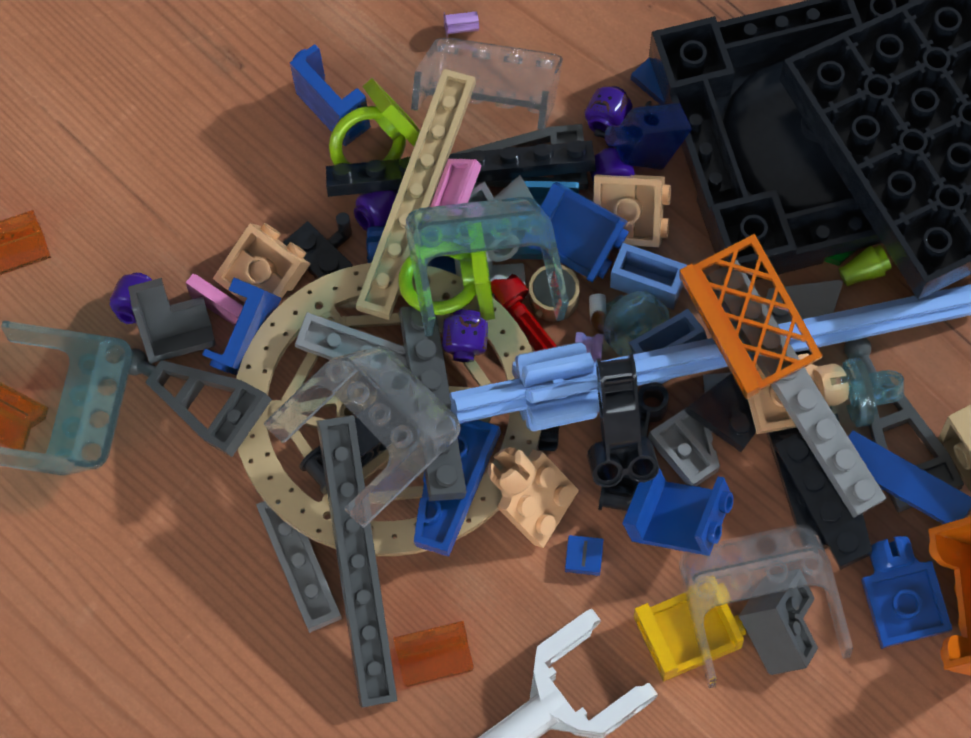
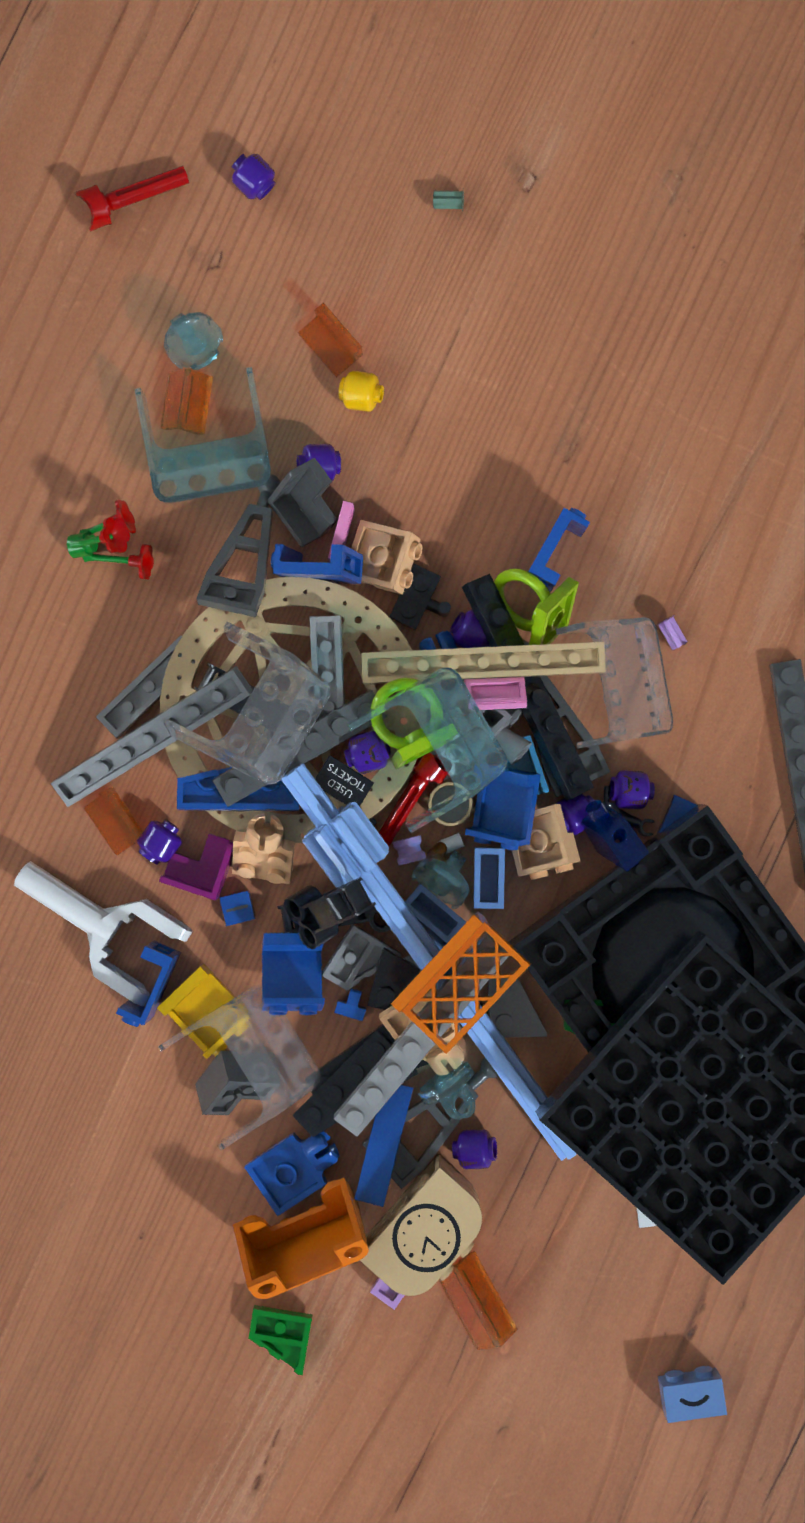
camera: 65 degrees right, 20 degrees up
lime cone [838,245,892,287] -> none
none -> red plant [67,499,154,580]
none -> blue panel [116,941,181,1027]
none -> dark purple head [138,819,182,865]
none -> magenta panel [159,833,233,900]
none -> black sticker [315,756,374,807]
none -> blue tile [334,988,366,1021]
none -> yellow head [339,371,384,412]
none -> dark purple head [452,1130,497,1169]

